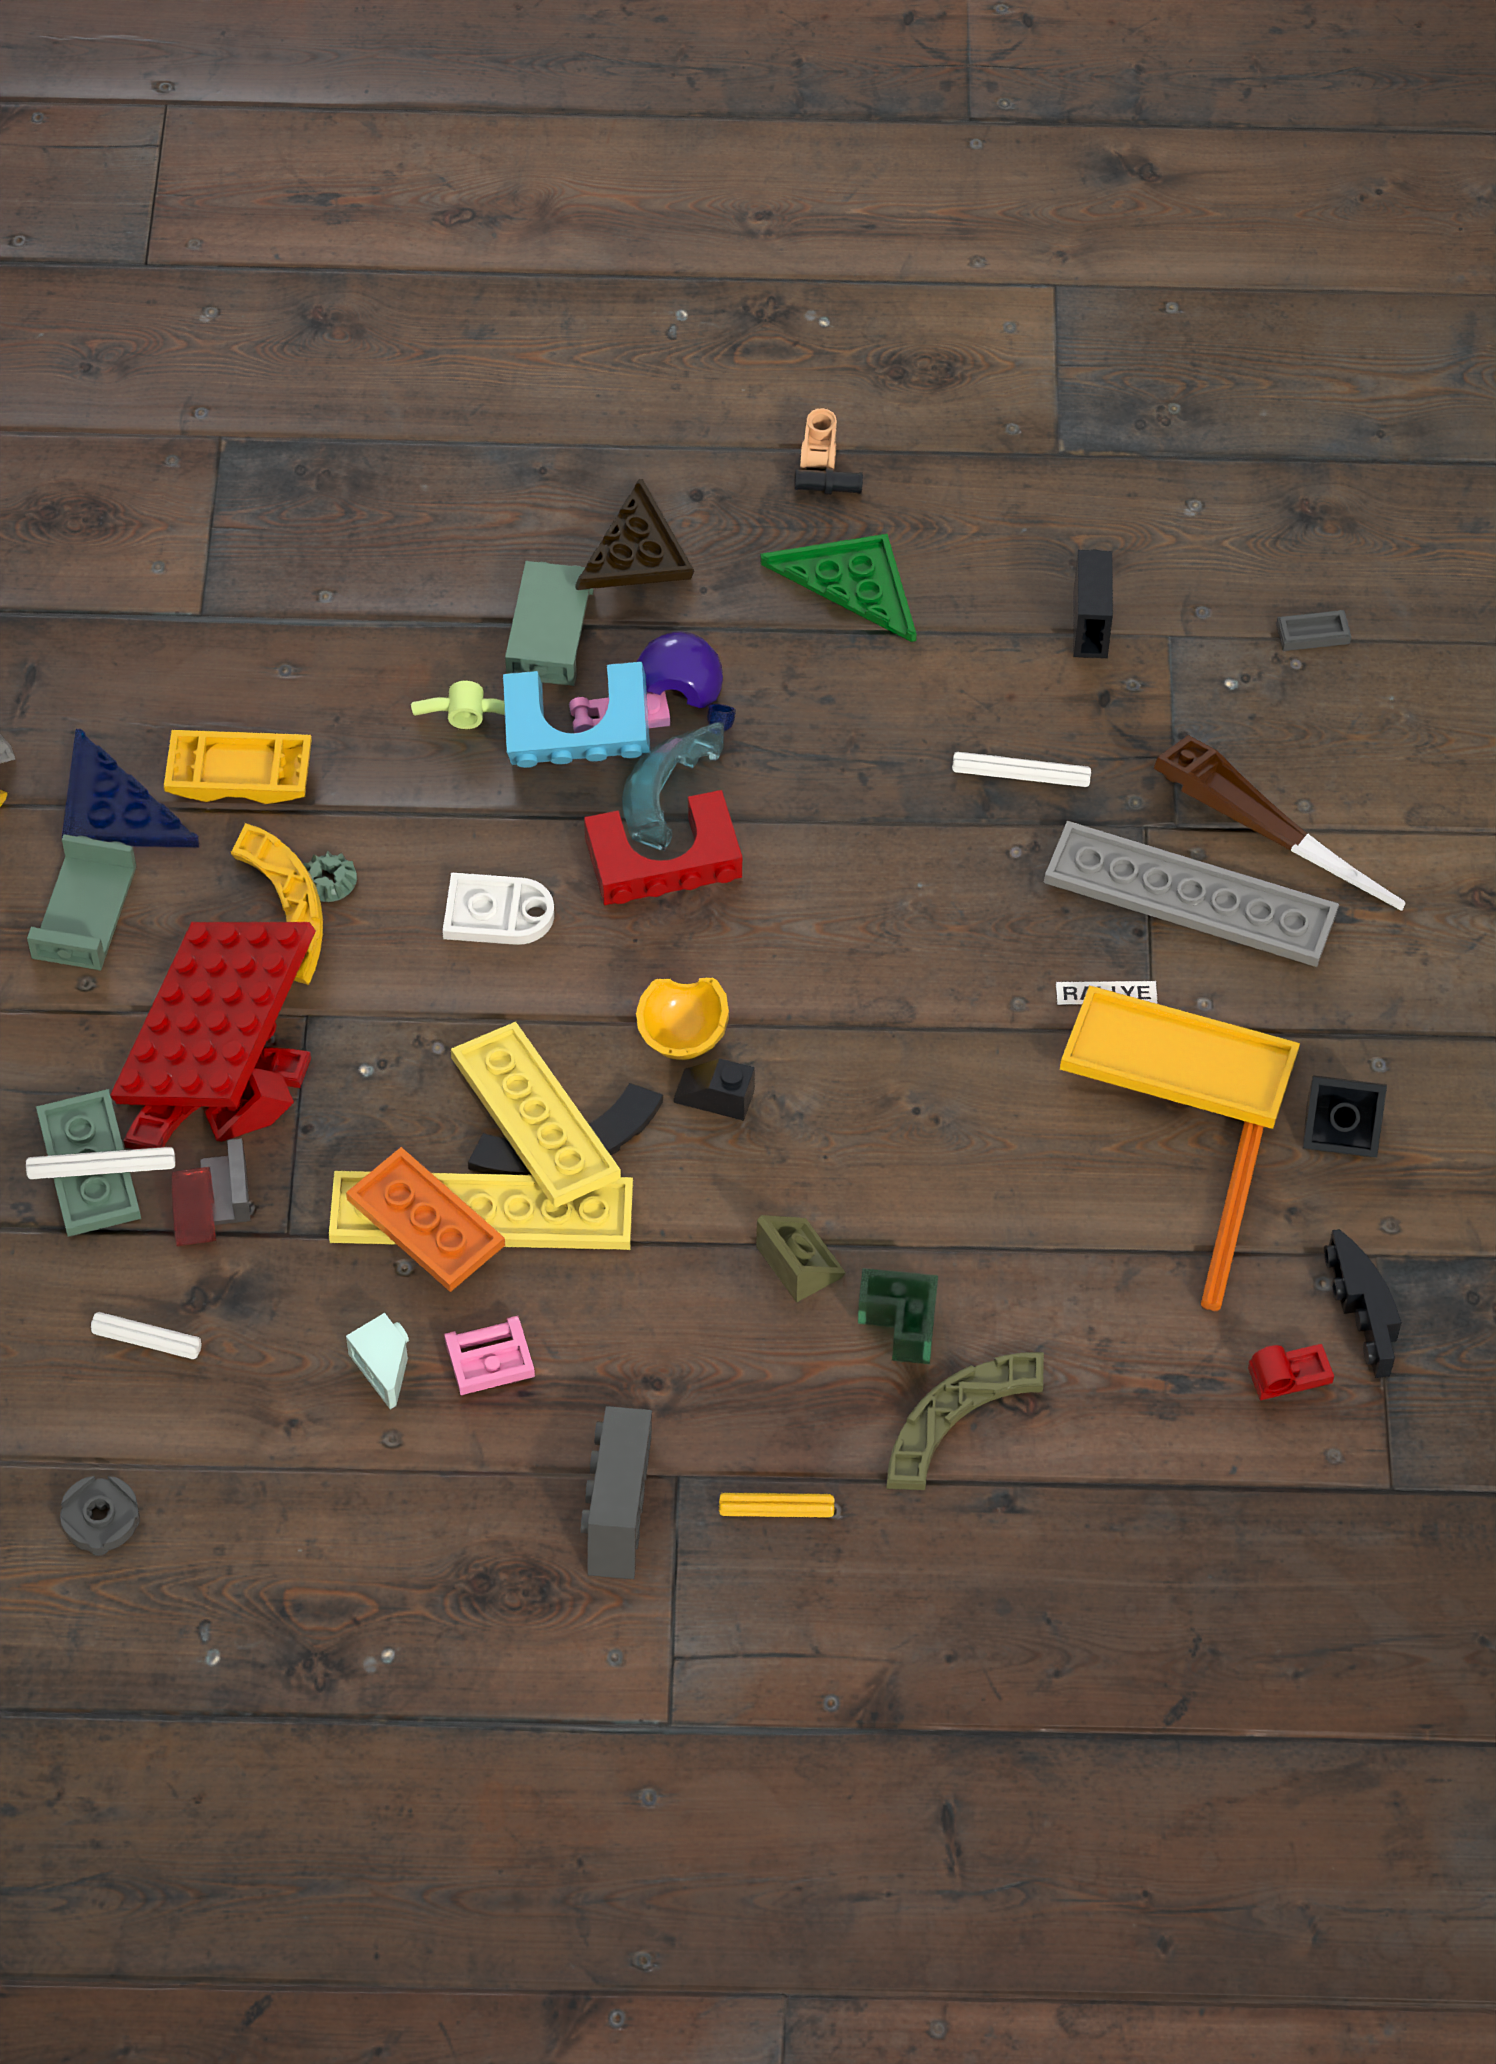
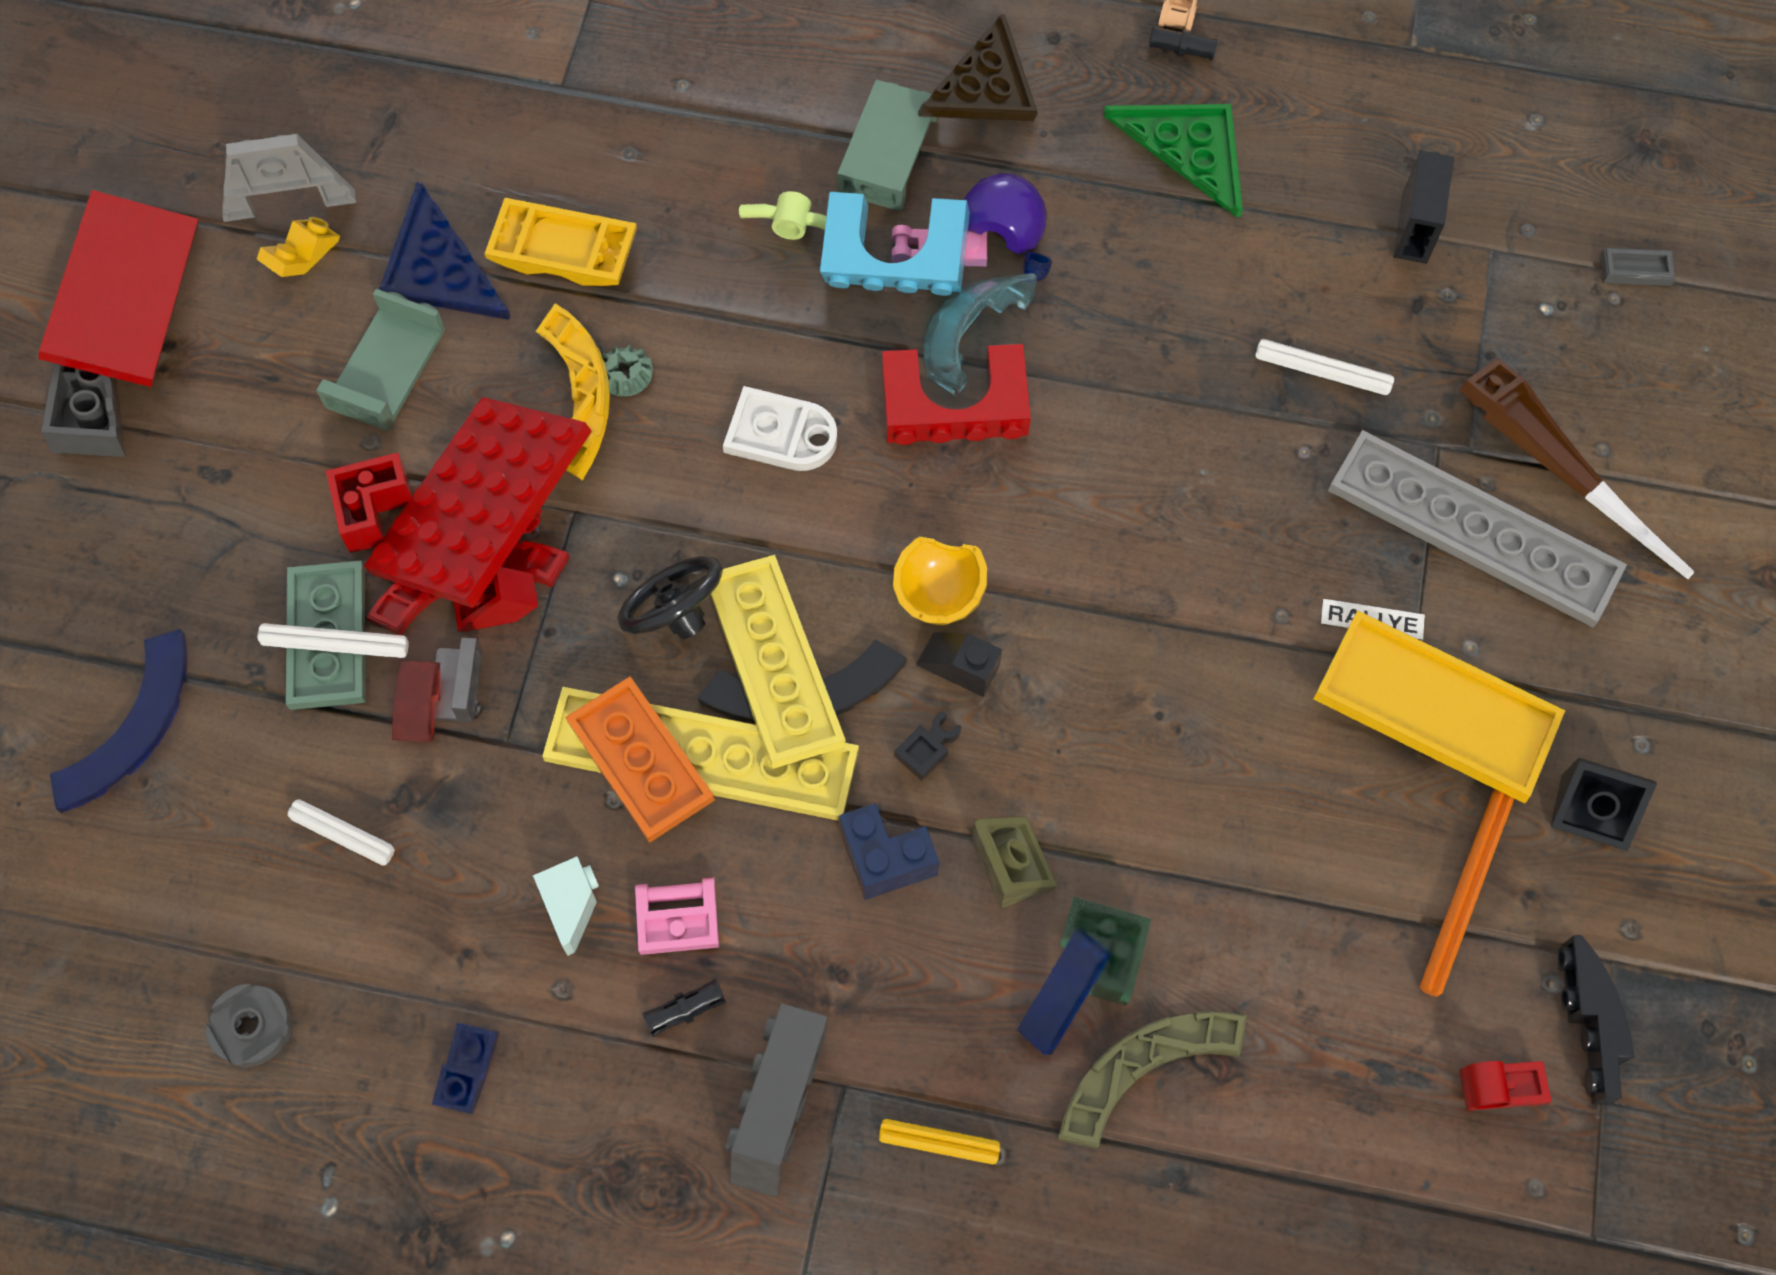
camera: 10 degrees right, 10 degrees up
none -> red brick [326,452,413,553]
none -> clear blue slope [432,1022,499,1114]
none -> black piece [617,556,723,639]
none -> black pin [642,979,726,1037]
none -> dark blue brick [839,803,939,900]
none -> black plate [894,712,961,781]
none -> clear blue tile [1017,930,1112,1055]

